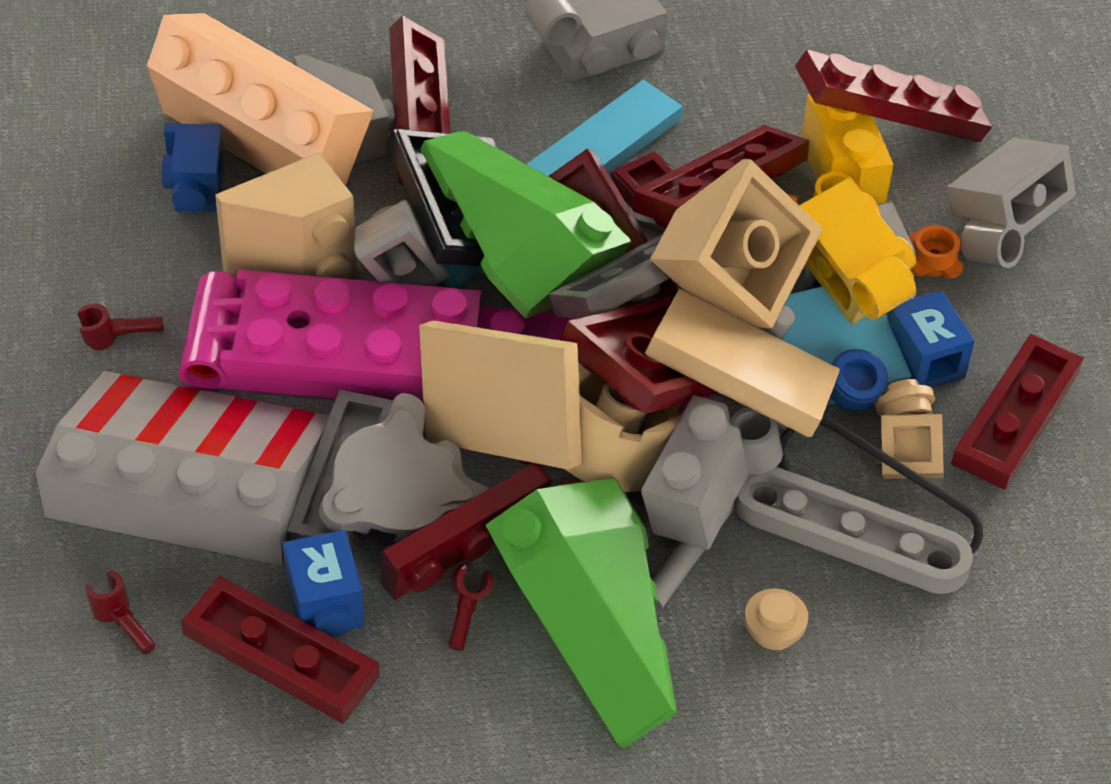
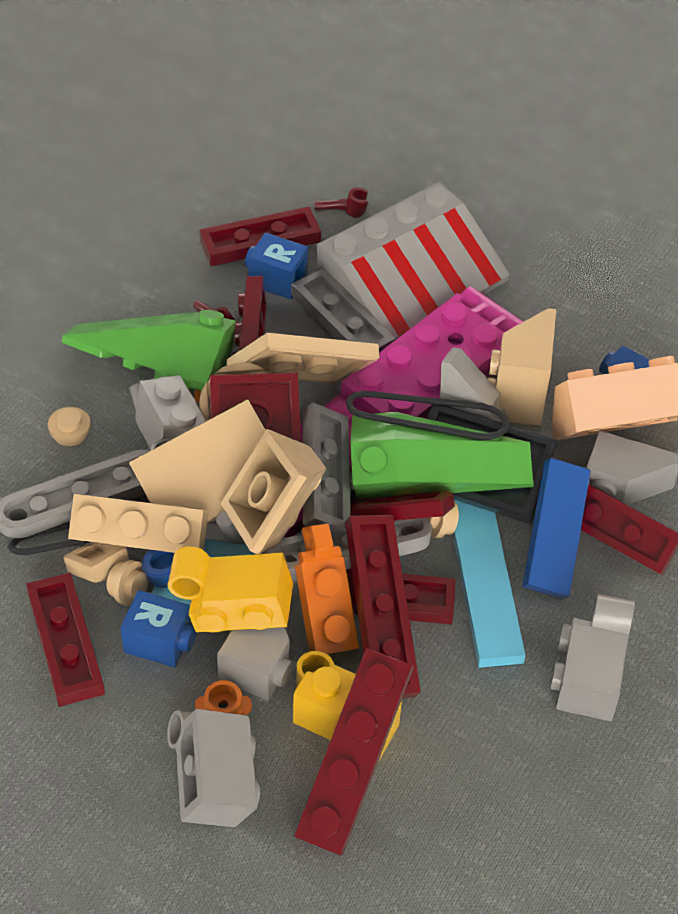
camera: 130 degrees right, 0 degrees up
dark red hand [78,303,164,350] -> none
light grey tile [319,393,489,541] -> none
none -> tan plate [68,494,209,553]
none -> black piece [346,391,509,440]
none -> blue tile [522,458,591,599]

